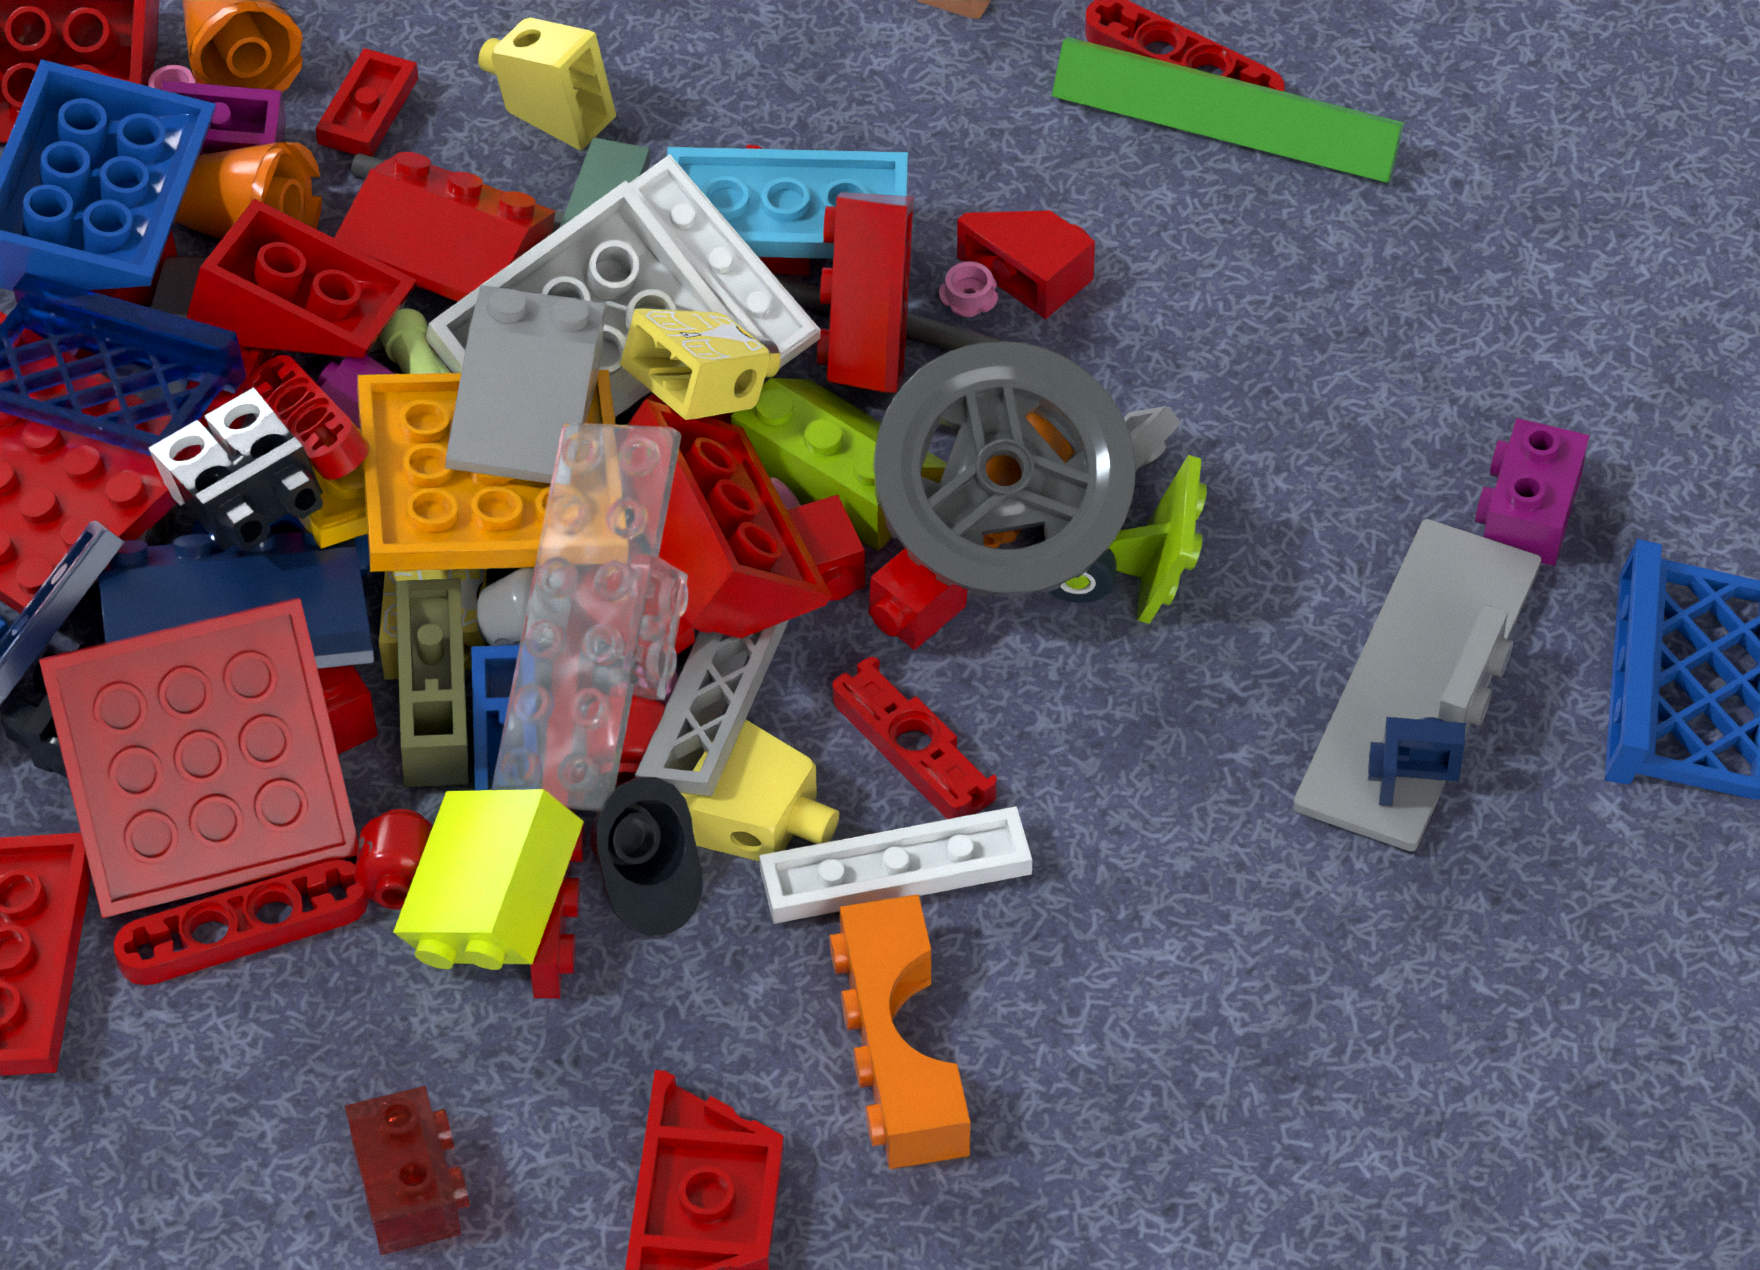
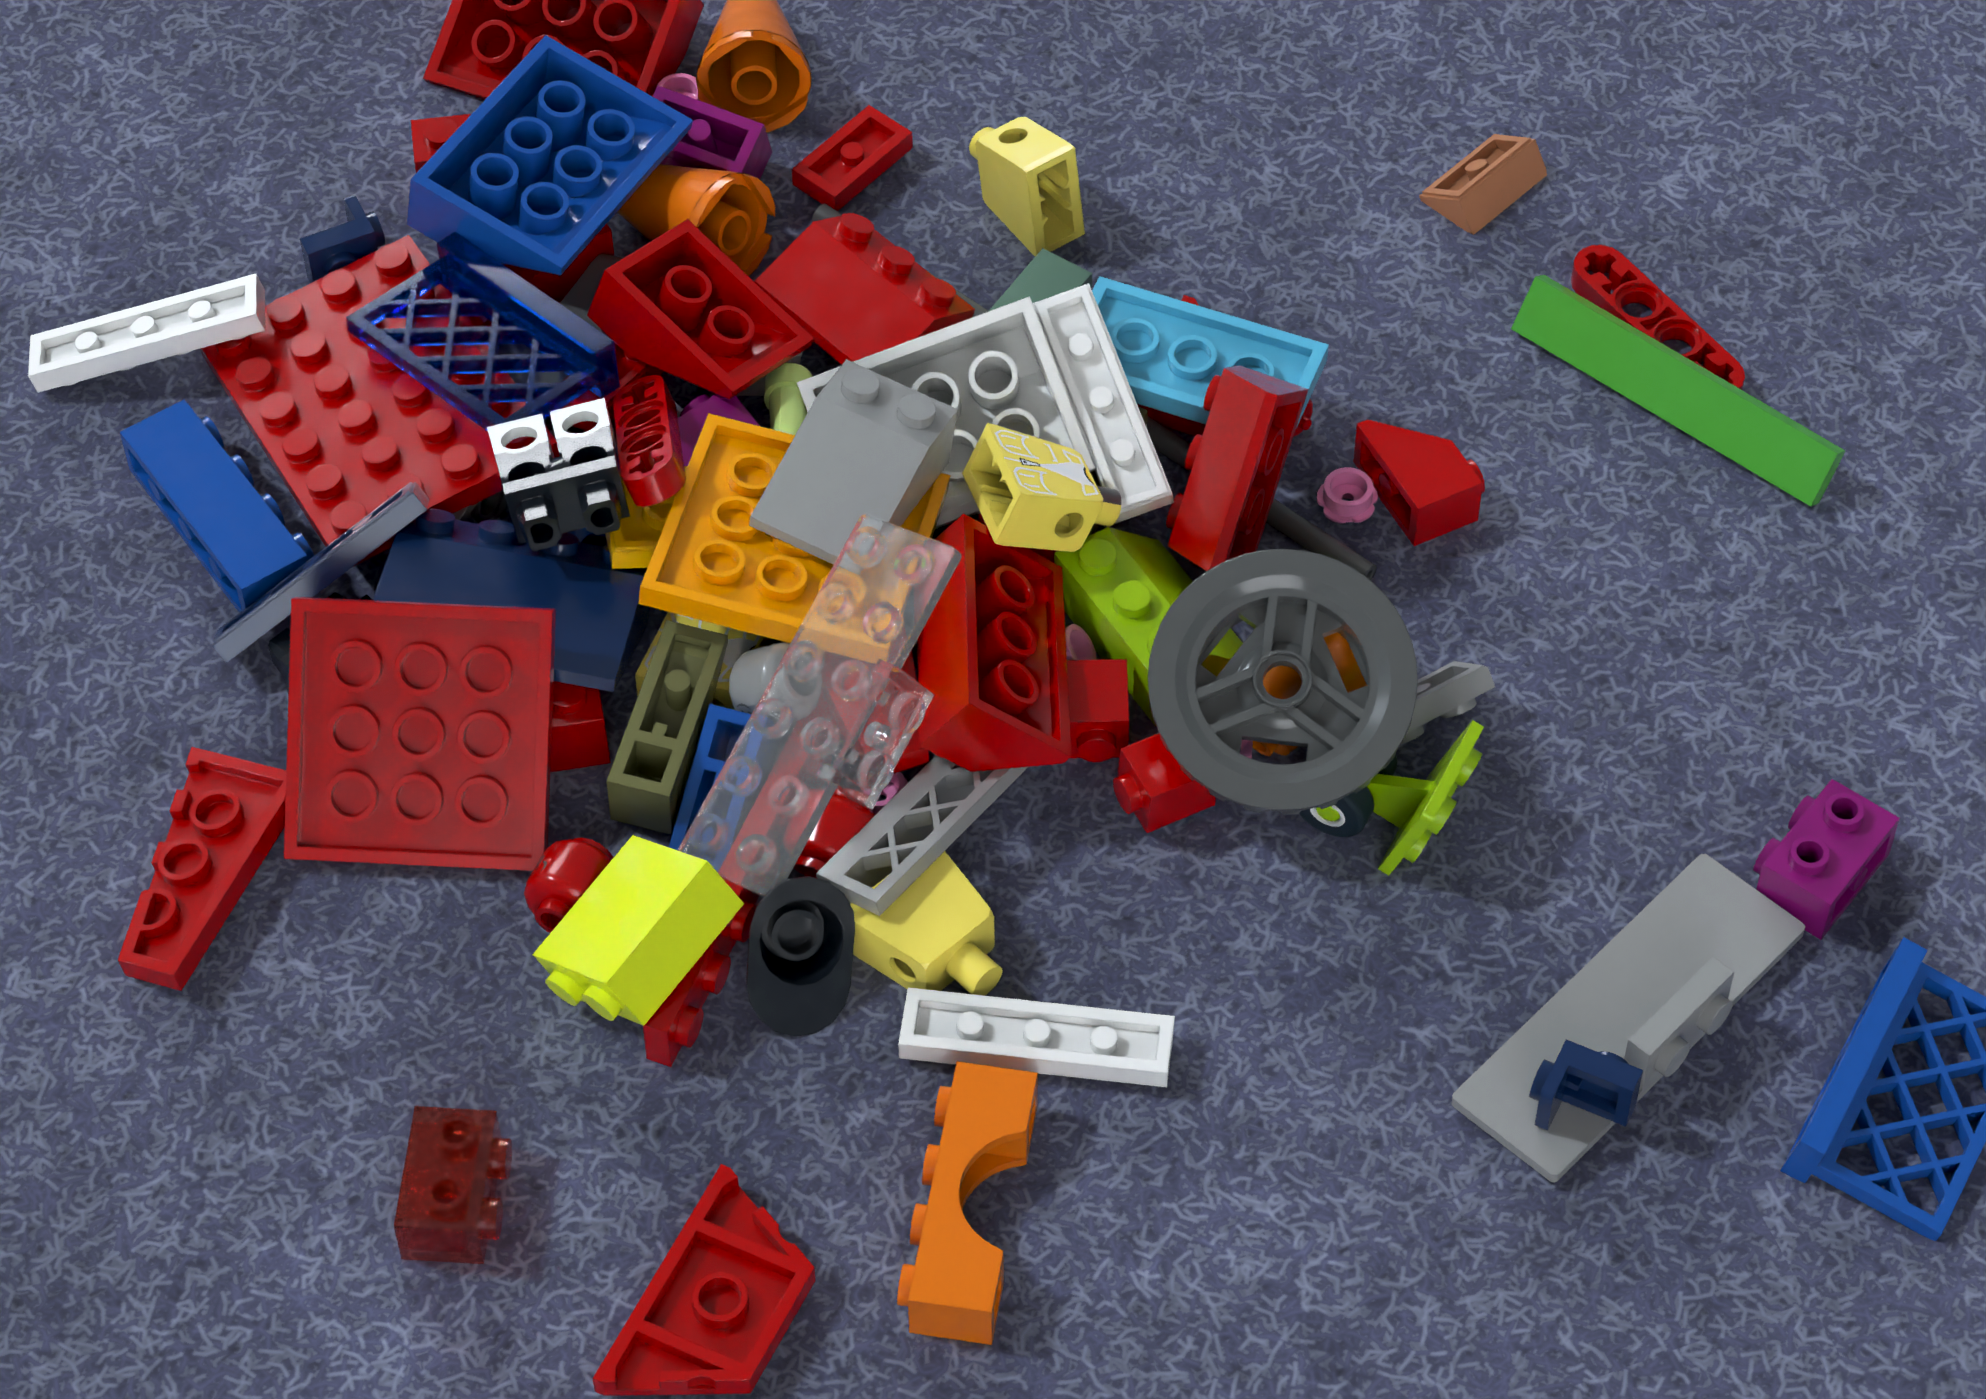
camera: 20 degrees right, 0 degrees up
red beam [113,859,369,985] -> none
red piece [832,657,997,819] -> none

